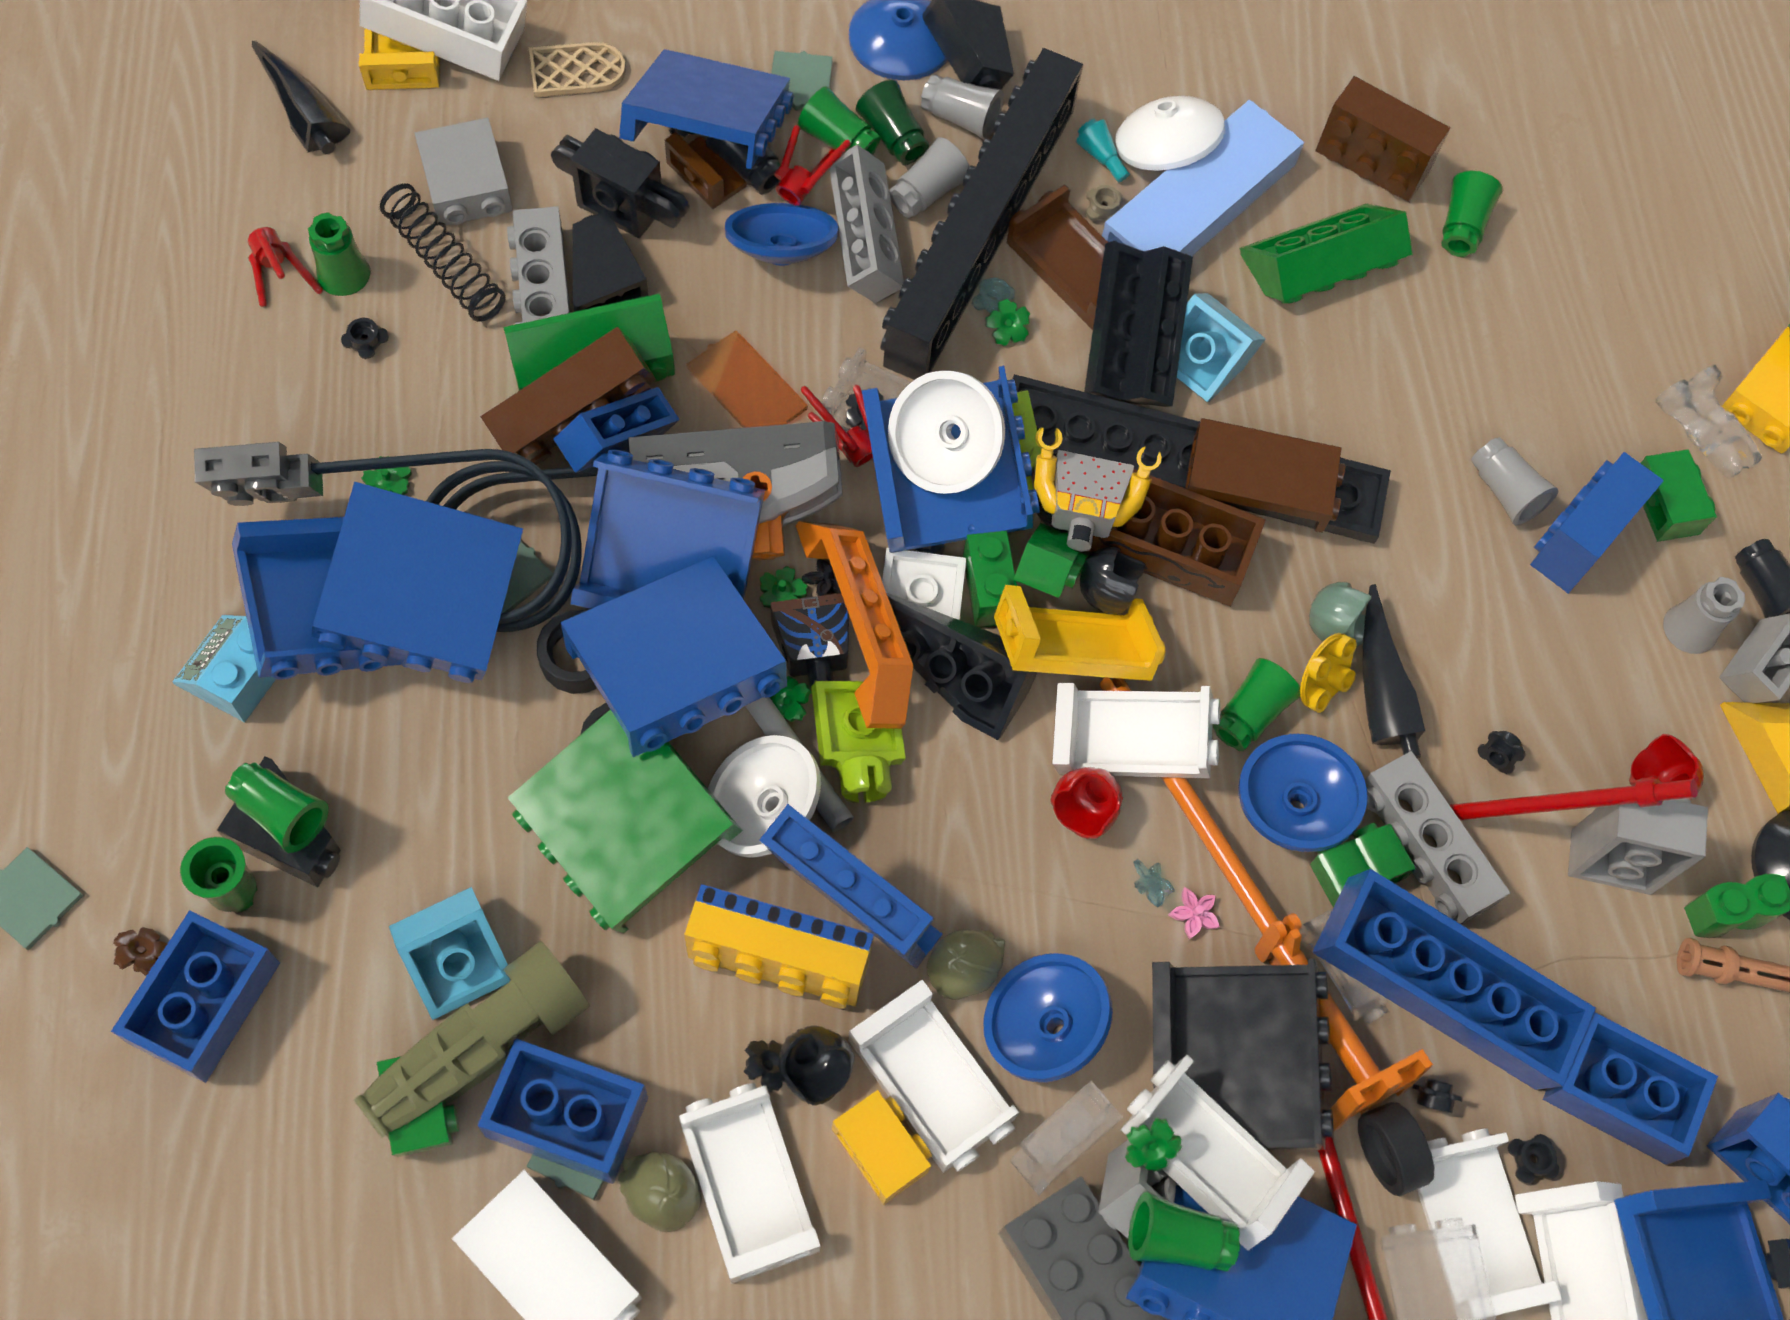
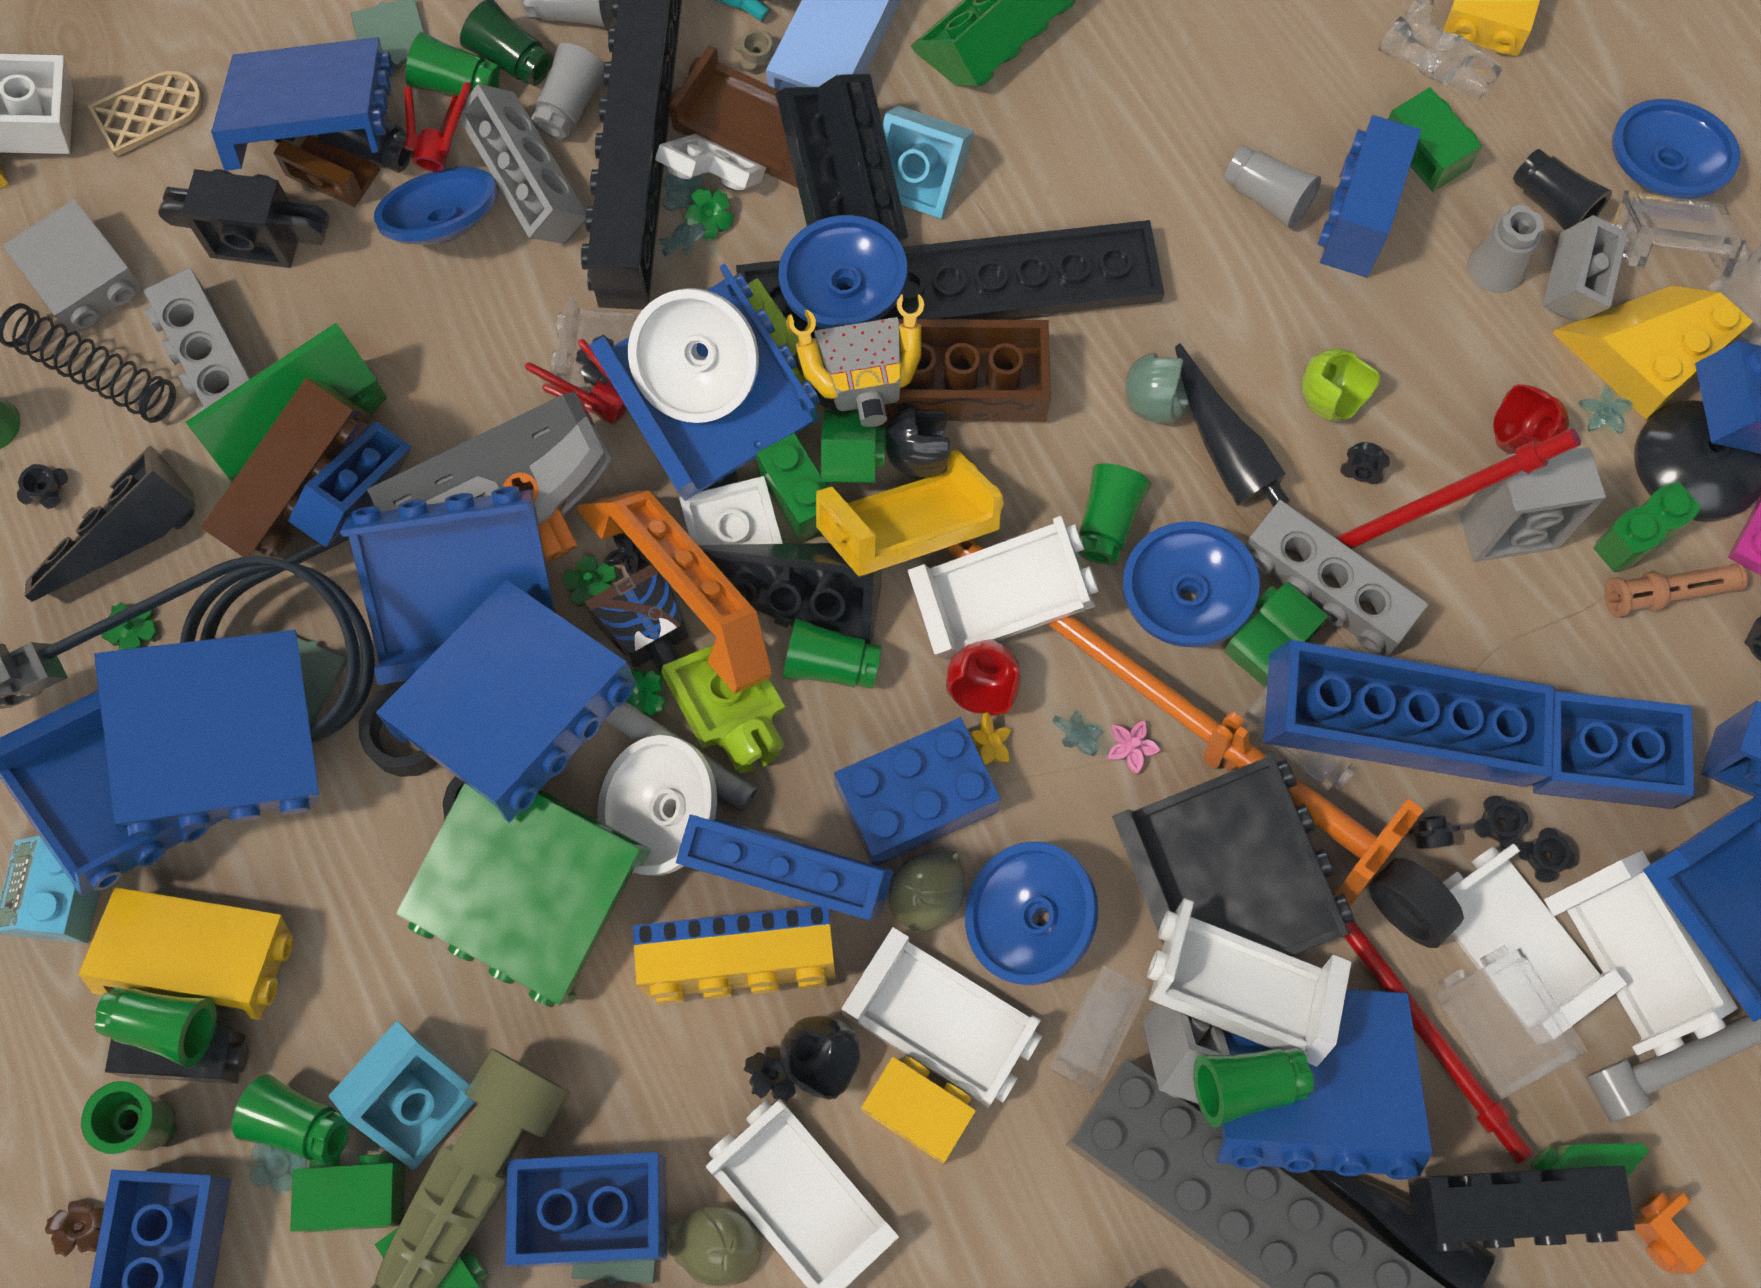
camera: 15 degrees left, 5 degrees up
black slope [573,211,648,312] -> none
clear orange piece [686,330,808,428] -> none
green plant [1125,1118,1182,1171] -> none
reddish brown panel [1185,418,1345,533] -> none
yellow dish [1300,633,1357,713] -> none
none -> black wedge [24,445,195,602]
none -> yellow panel [78,887,293,1020]
none -> green plant [232,1074,351,1164]
none -> clear light blue plant [250,1143,307,1193]
none -> green brick [290,1154,405,1233]
none -> white plate [655,134,766,190]
none -> clear light blue plant [658,223,706,256]
none -> blue dish [778,215,908,329]
none -> green plant [782,617,882,689]
none -> blue brick [834,717,1001,866]
none -> yellow plant [969,712,1011,765]
none -> lime hair [1301,348,1381,422]
none -> black plate [1474,796,1528,849]
none -> clear light blue plant [1578,385,1634,434]

